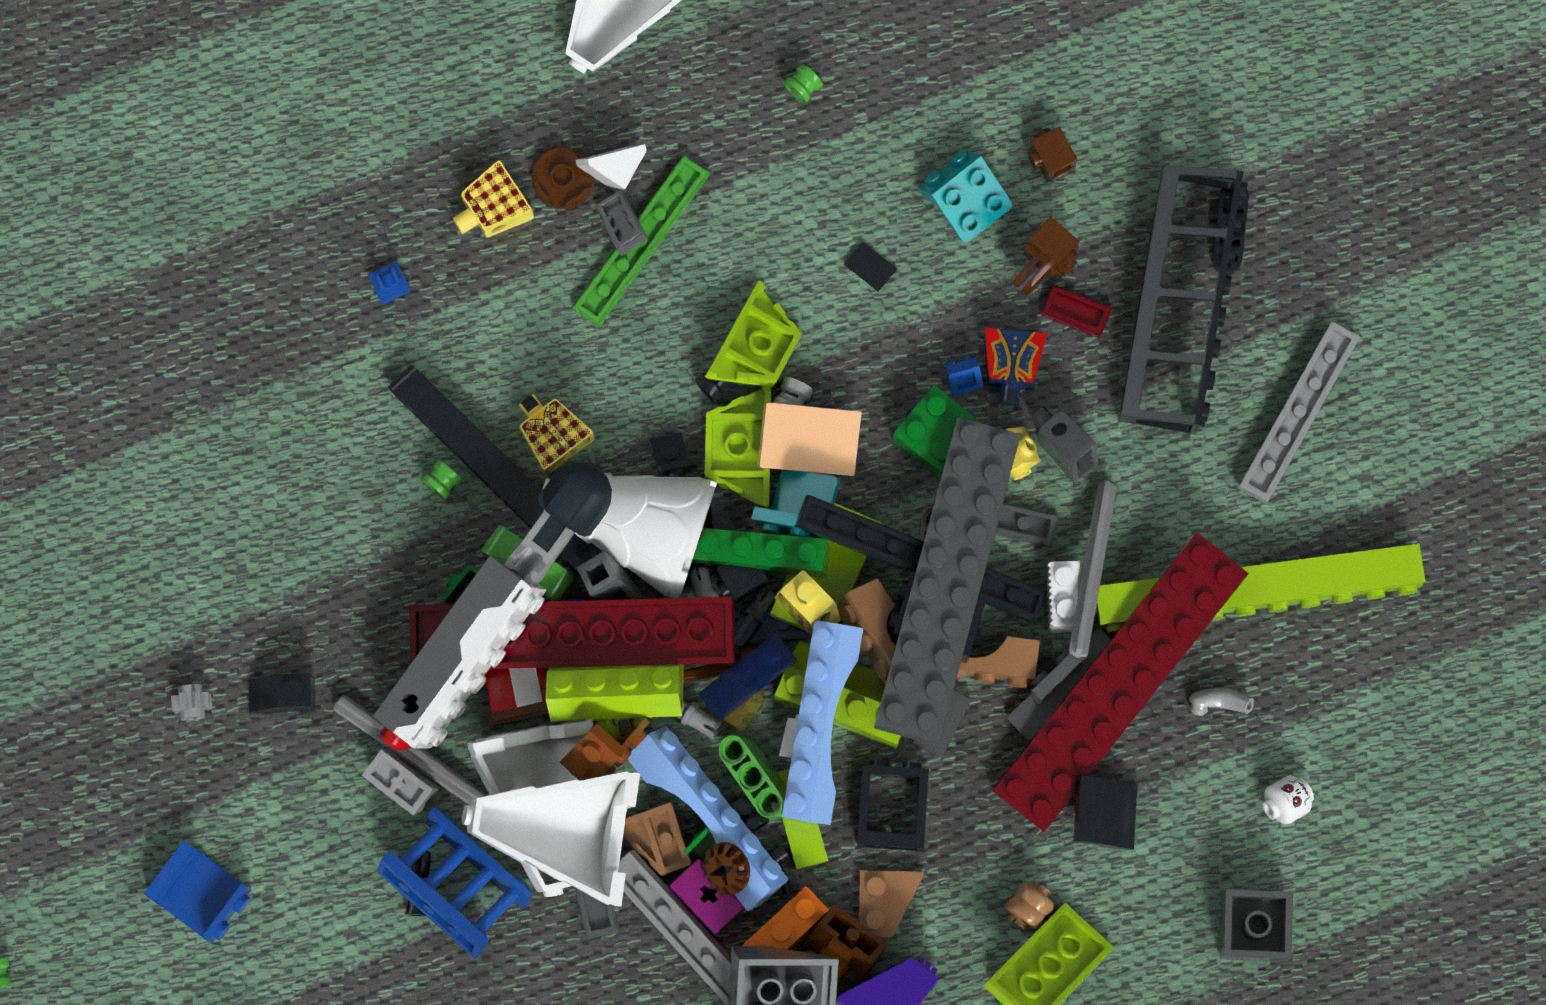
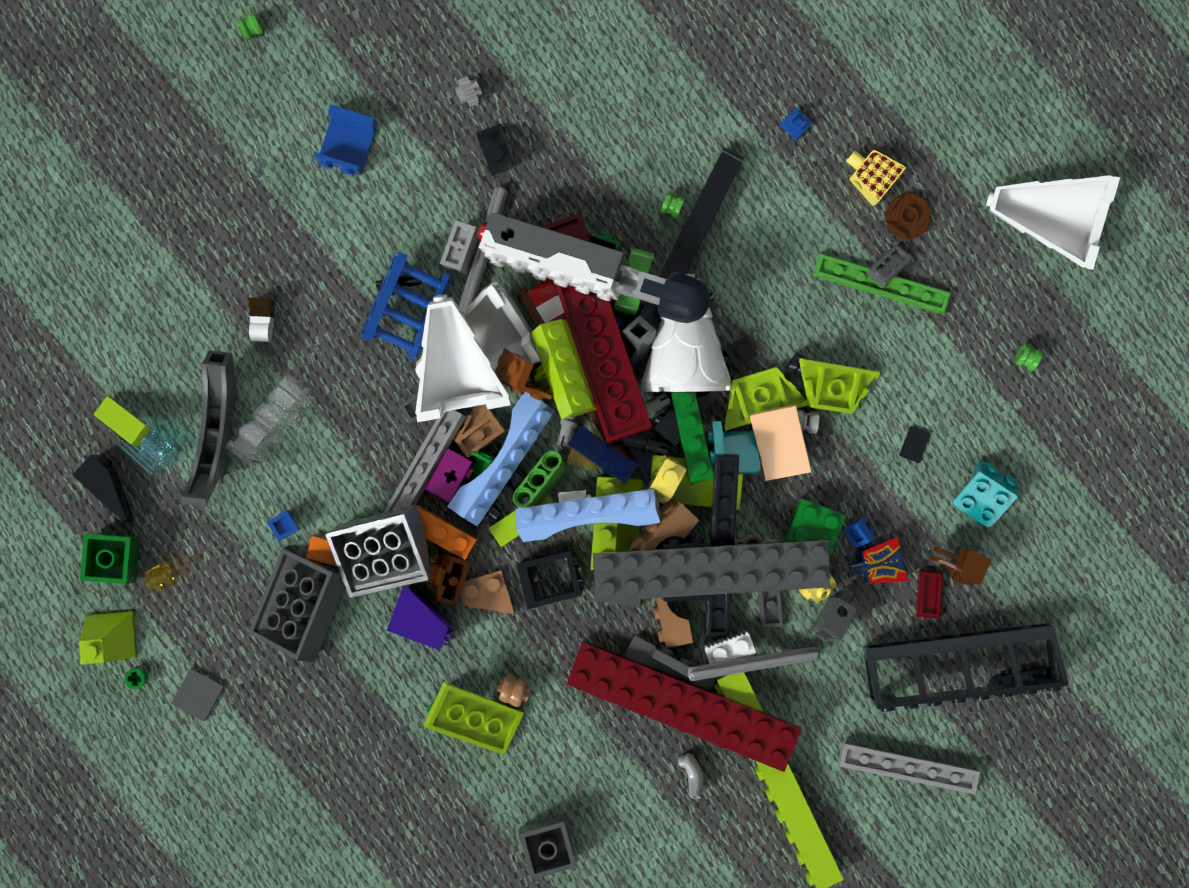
camera: 65 degrees right, 10 degrees up
torso [519,394,595,477] -> none
white slope [576,144,647,190] -> none
reddish brown gear [701,842,750,895] -> none
reddish brown brick [1028,126,1077,182] -> none
black slope [1073,775,1138,850] -> none
white head [1263,775,1314,825] -> none

